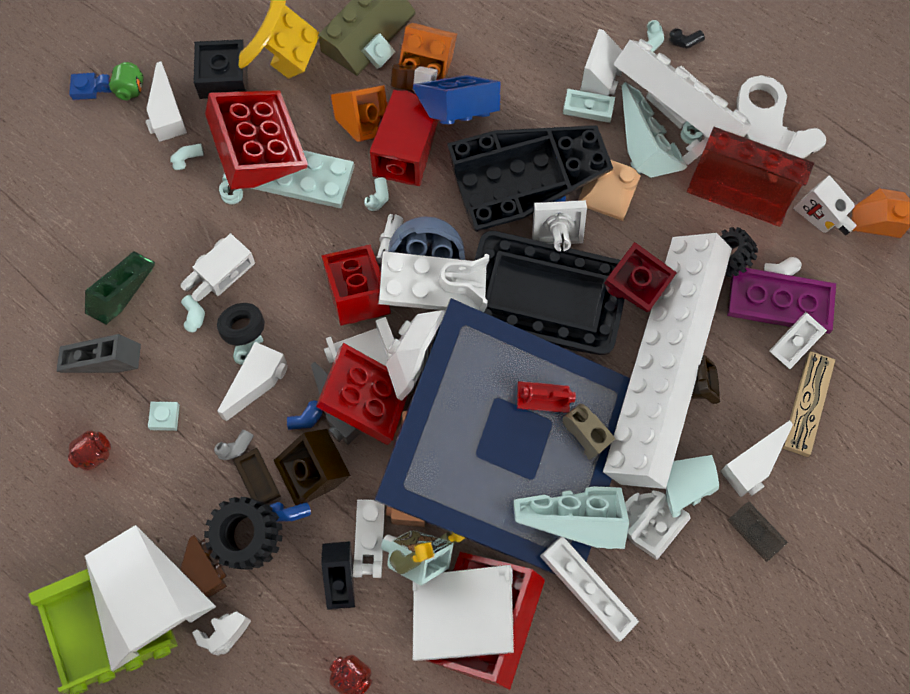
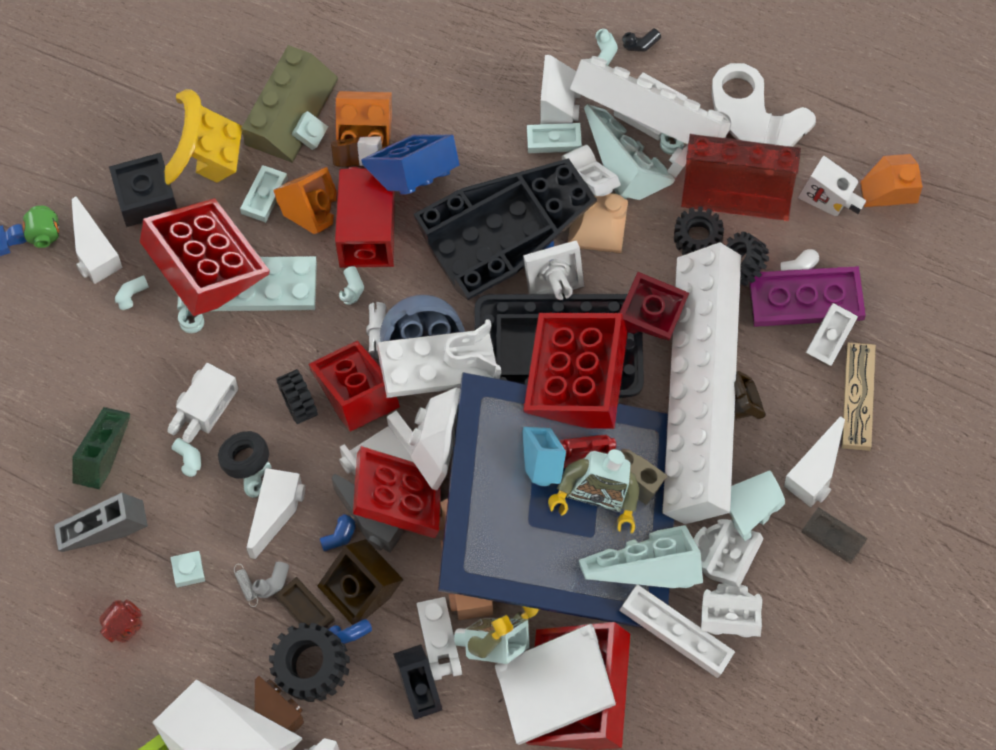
camera: 10 degrees left, 5 degrees down
none -> white piece [234,564,258,607]
none -> light aqua plate [240,165,288,223]
none -> black tyre [276,369,318,425]
none -> medium azure slope [522,427,566,486]
none -> red slope [524,313,628,429]
none -> torso [548,449,640,534]
none -> white plate [562,145,621,197]
none -> black tyre [674,206,724,255]
none -> white slope [701,583,762,637]

